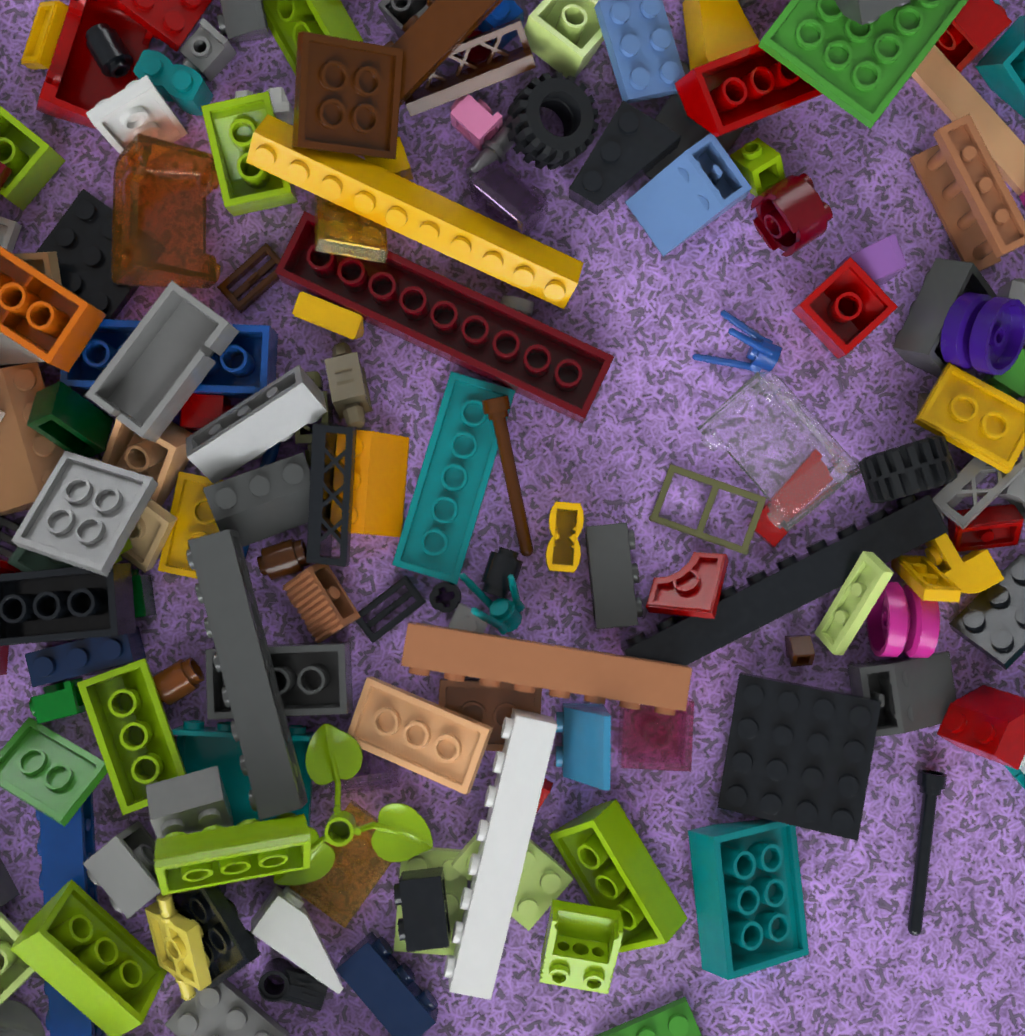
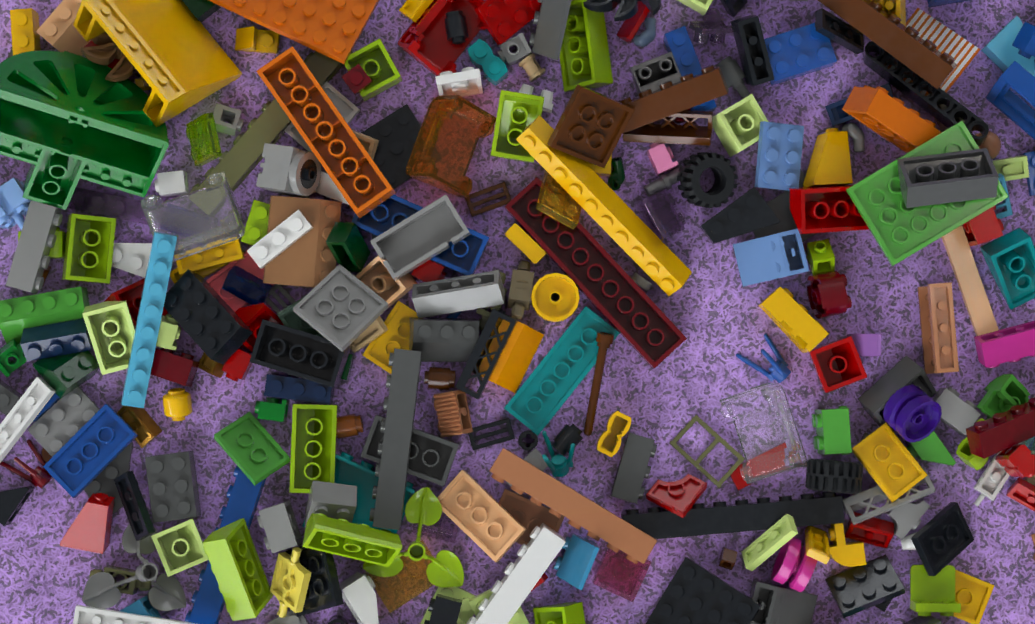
camera: 20 degrees right, 0 degrees up
none -> tan bush [518,53,546,82]
none -> yellow wheel [531,273,580,322]
none -> dark green arm [608,157,625,190]
none -> yellow wedge [758,287,829,353]
none -> bright green brick [812,406,852,455]

